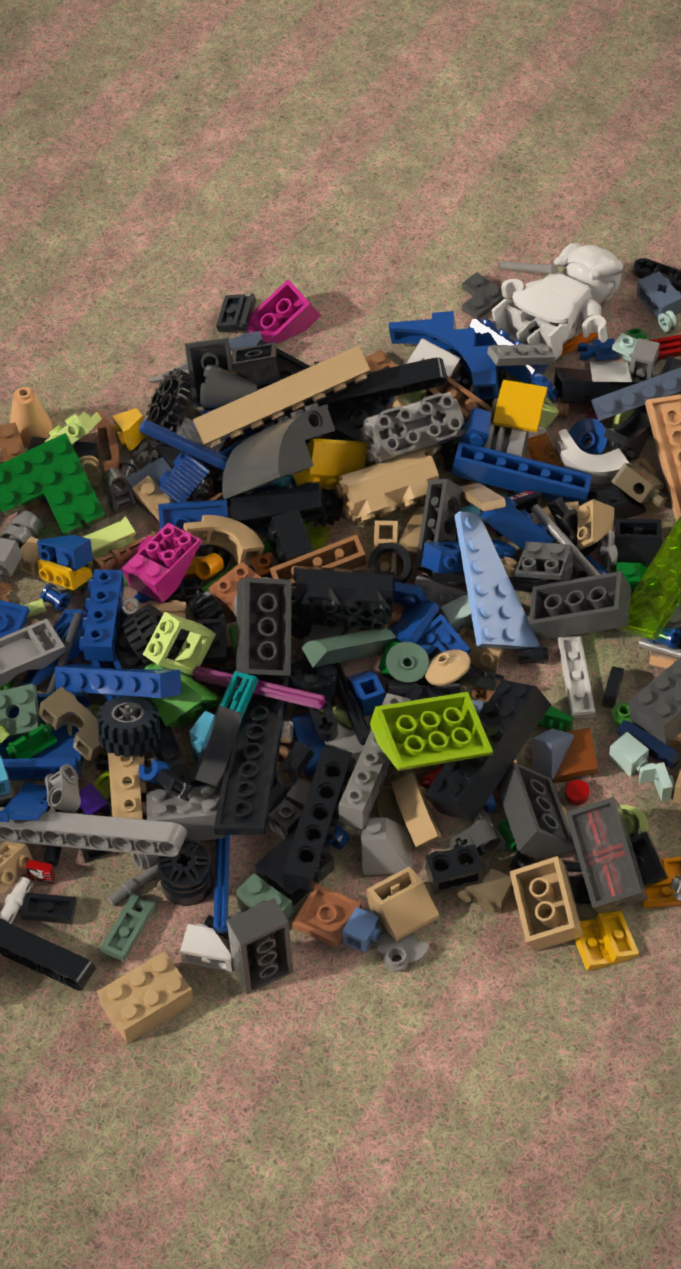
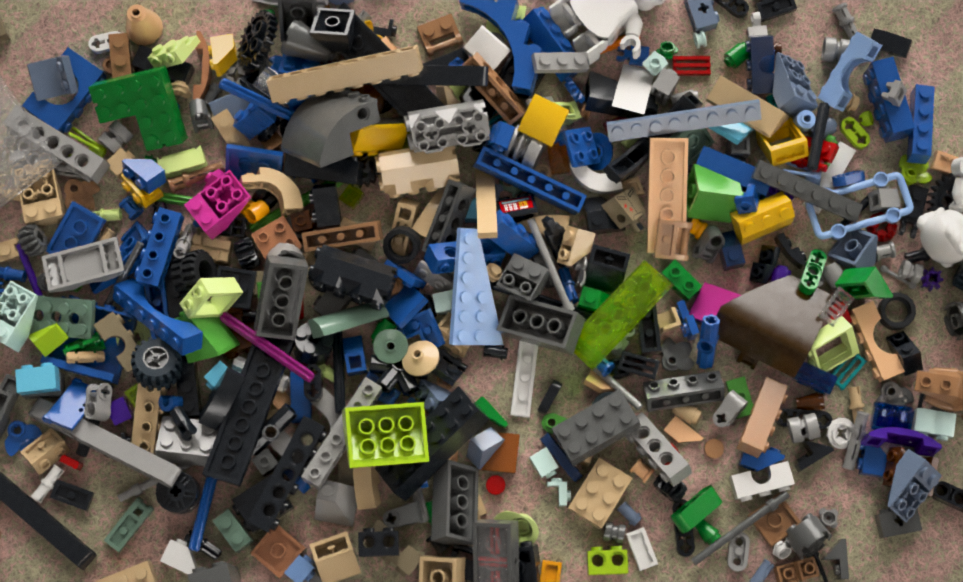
camera: 10 degrees right, 25 degrees up
teal tile [220,671,259,722] -> none
none -> tan axle [66,351,105,364]
none -> blue bracket [554,126,600,168]

